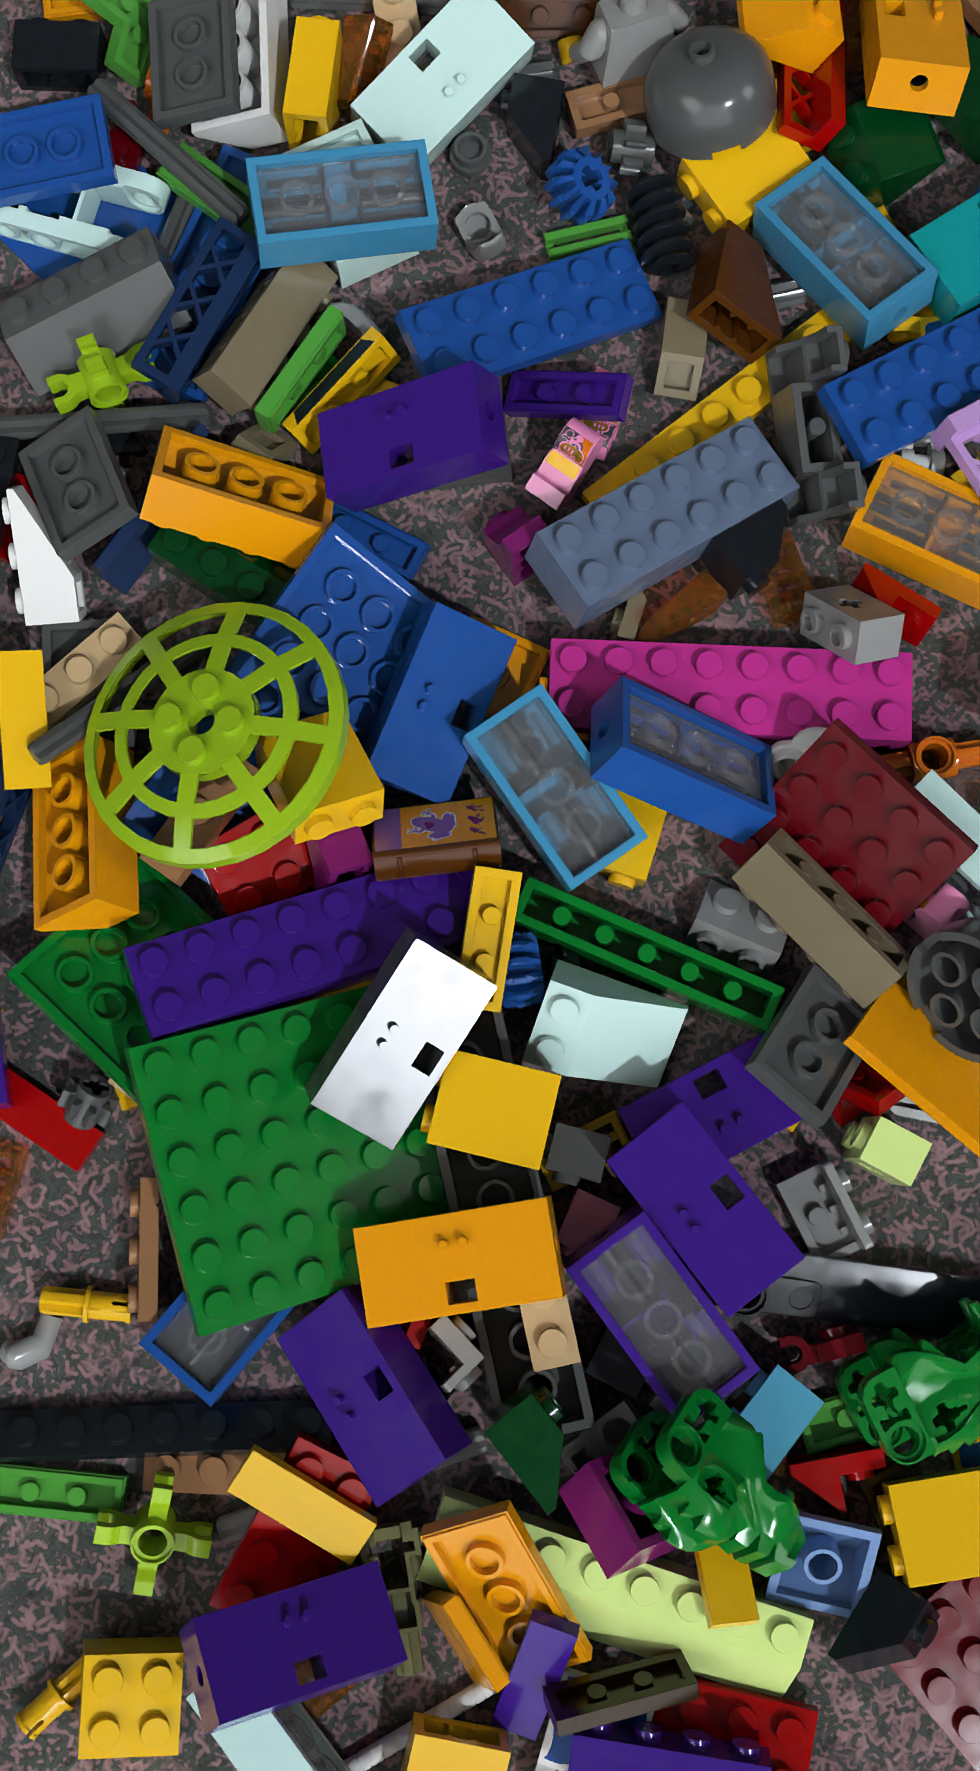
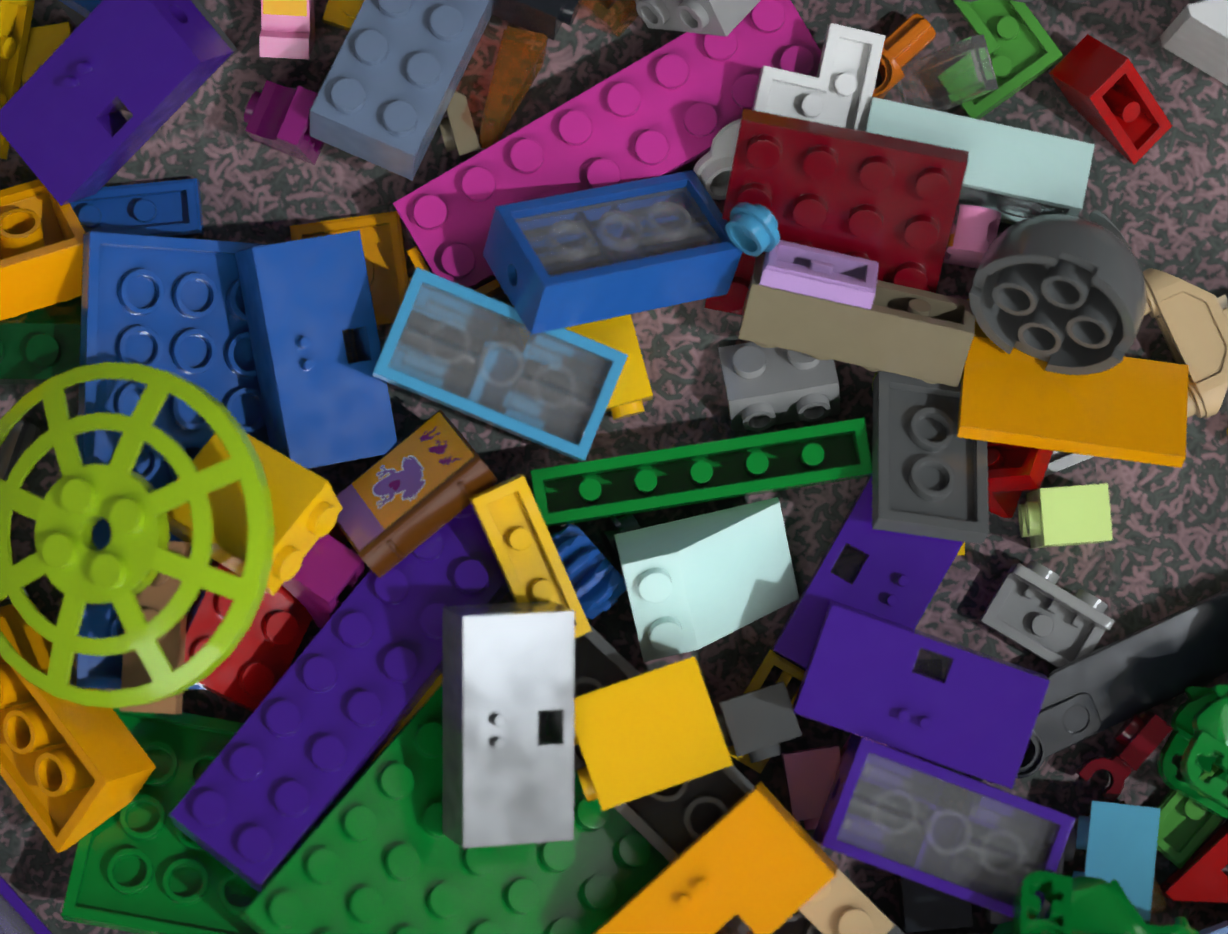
camera: 30 degrees left, 5 degrees up
none -> dark azure plate [726,202,780,257]
none -> white plate [752,23,886,131]
none -> lavender tile [760,240,879,310]

